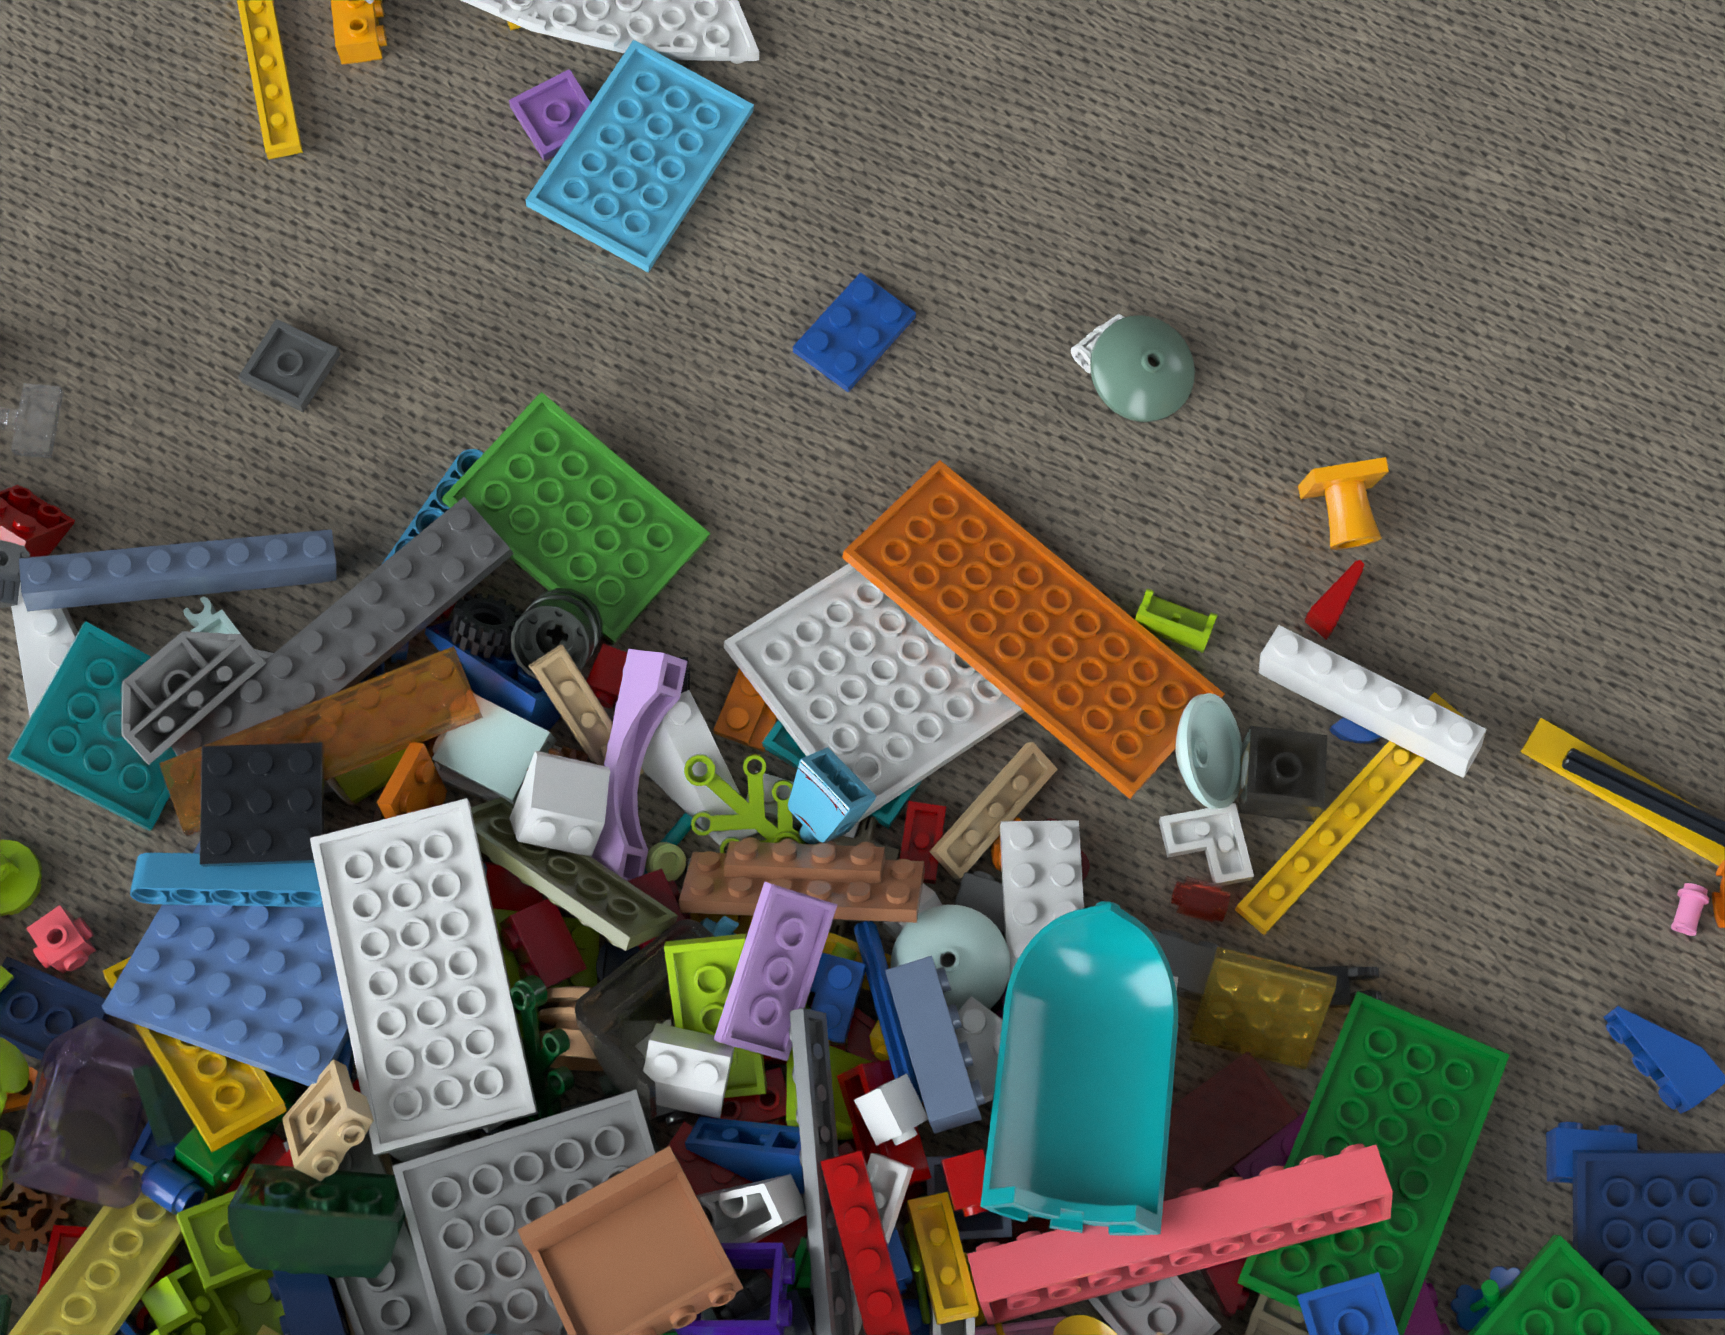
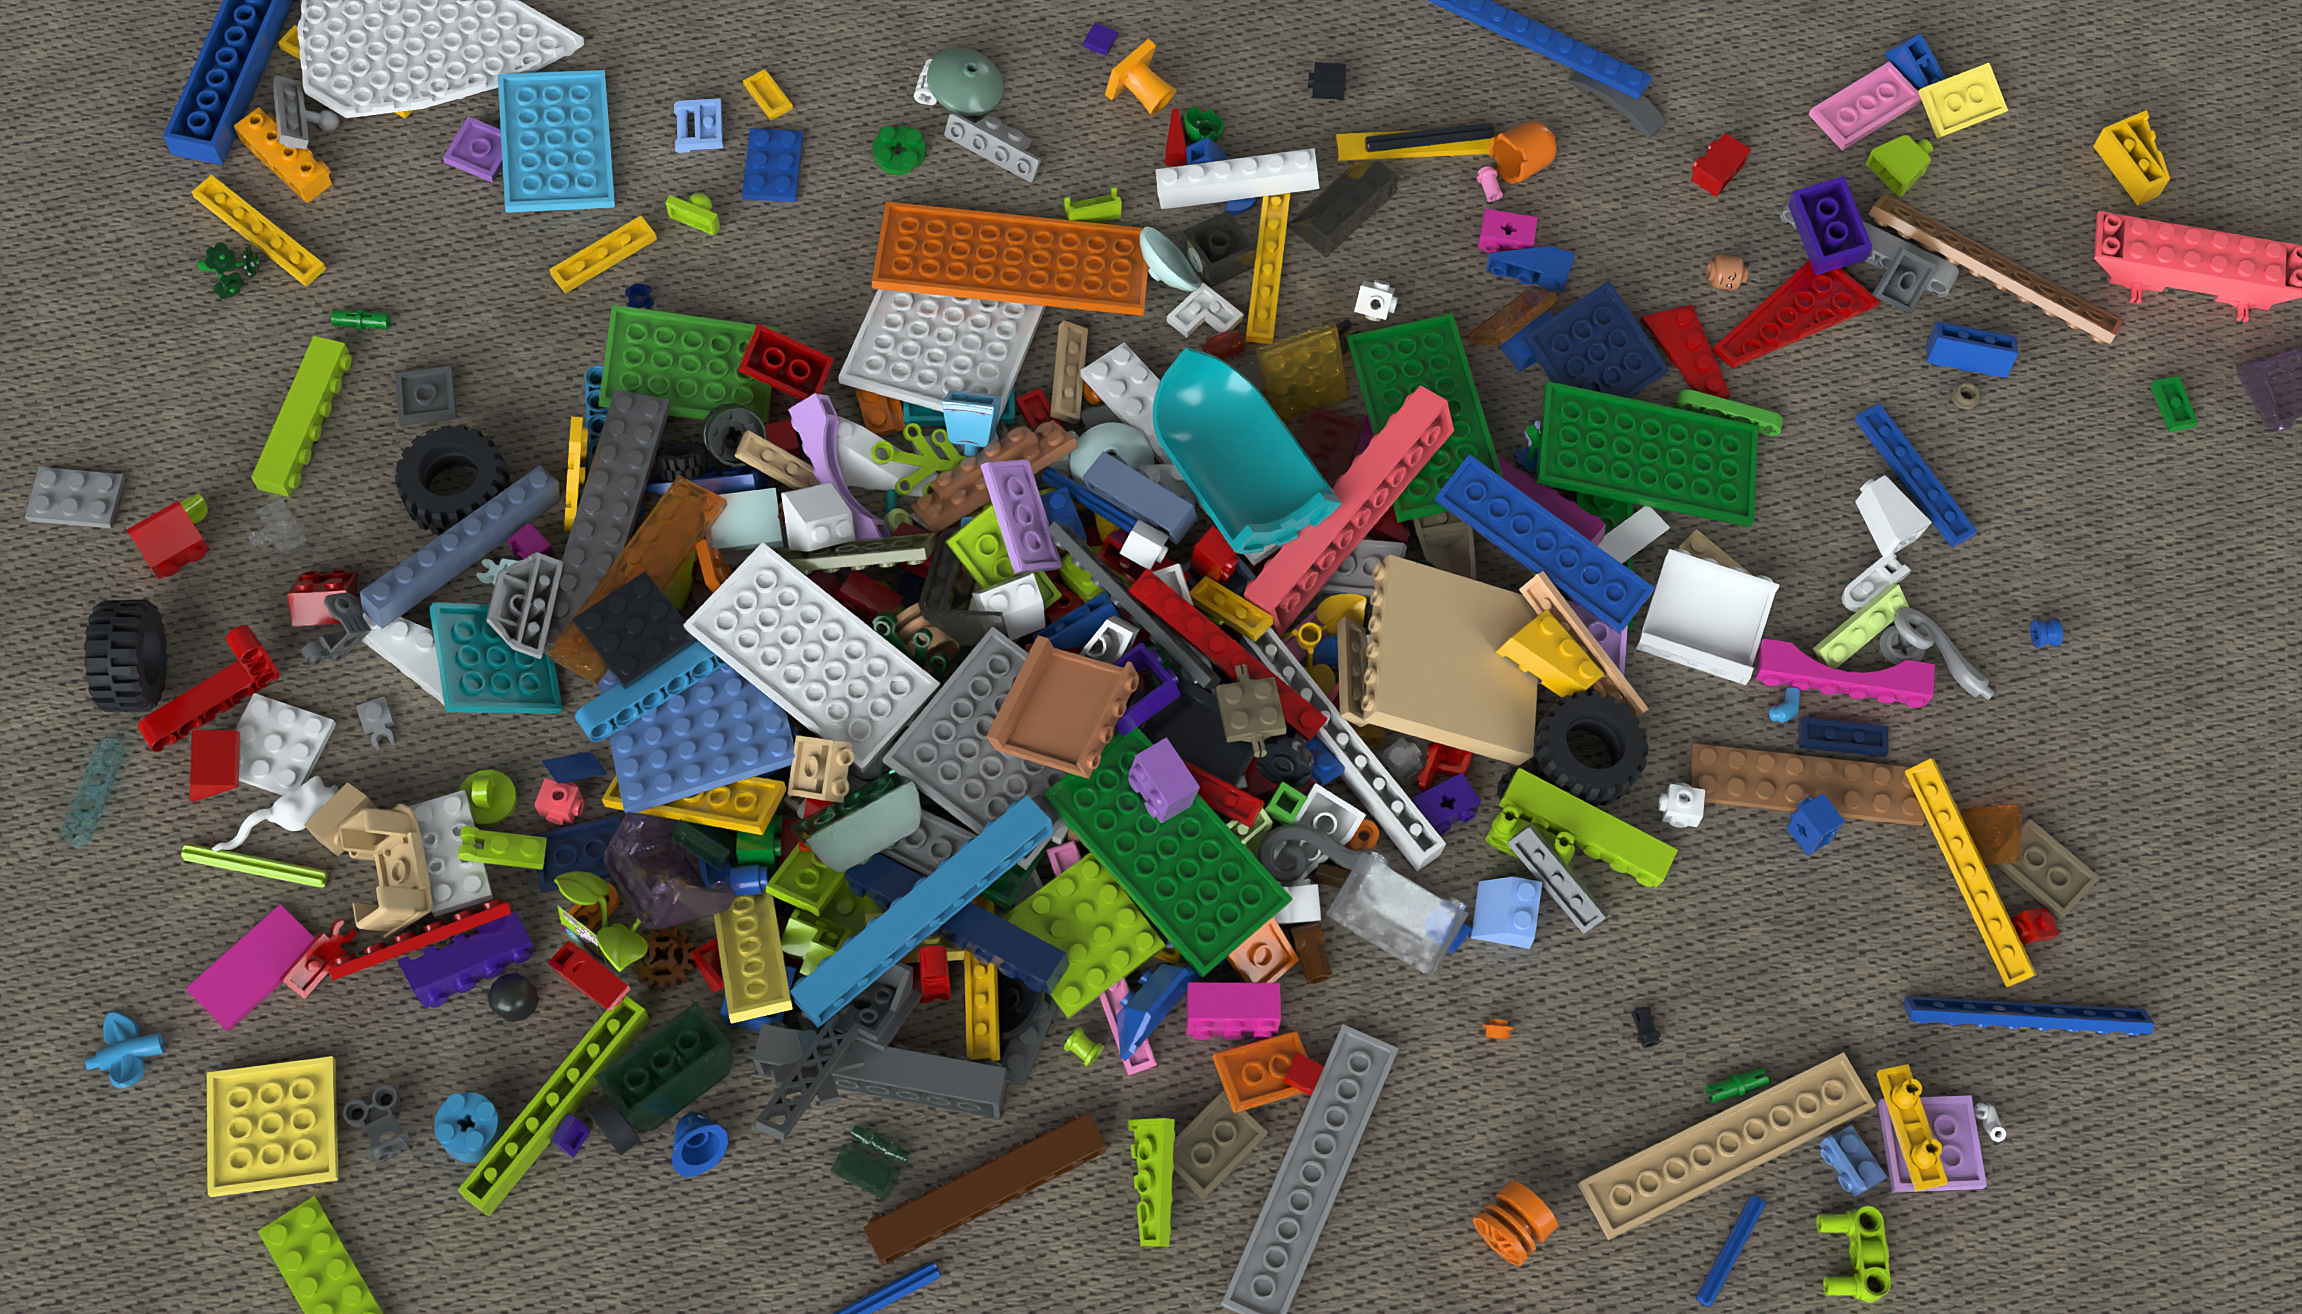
camera: 40 degrees left, 5 degrees down
none -> dark green plant [198,243,259,299]
none -> lime brick [251,336,352,497]
none -> green pin [331,308,391,330]
none -> black tyre [395,425,511,536]
none -> magenta brick [507,523,555,560]
none -> blue sticker [542,752,607,783]
none -> yellow plate [549,216,657,294]
none -> yellow plate [564,416,588,531]
none -> clear blue plate [625,283,654,308]
none -> lime tile [665,193,720,235]
none -> light blue plate [674,98,723,153]
none -> red slope [738,323,834,400]
none -> yellow tile [743,69,793,121]
none -> green plate [872,126,926,175]
none -> light grey bracket [944,112,1041,183]
none -> dark purple tile [1083,23,1118,56]
none -> green hair [1184,106,1224,143]
none -> blue brick [1186,137,1226,165]
none -> clear smoke slope [1287,161,1399,258]
none -> black brick [1308,62,1346,100]
none -> white brick [1354,280,1398,321]
none -> clear orange tile [1466,292,1558,345]
none -> dark pink brick [1477,208,1538,253]

